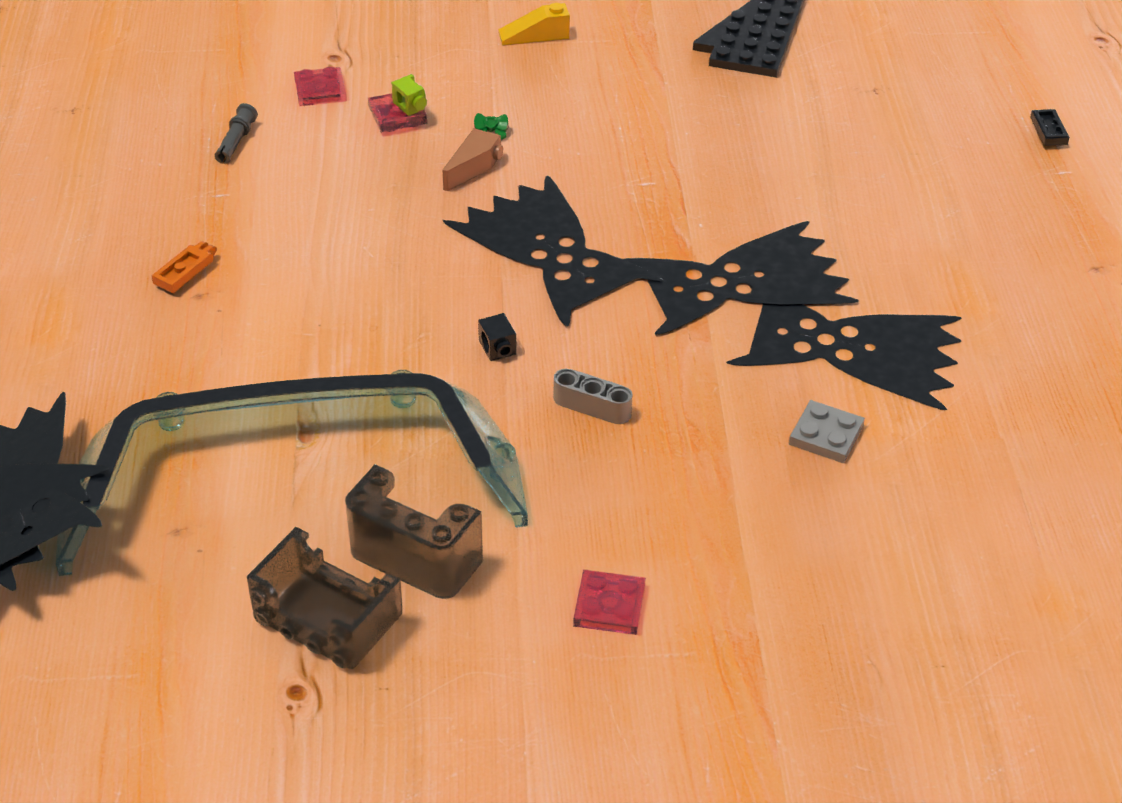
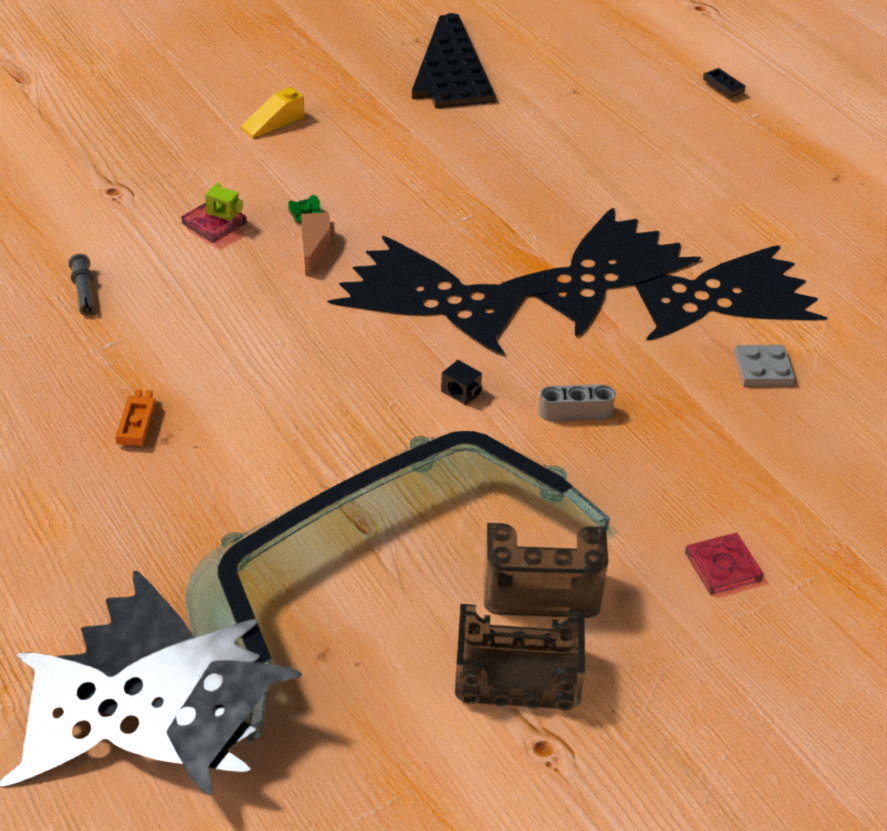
camera: 30 degrees left, 0 degrees up
clear pink plate [294,67,347,106] -> none

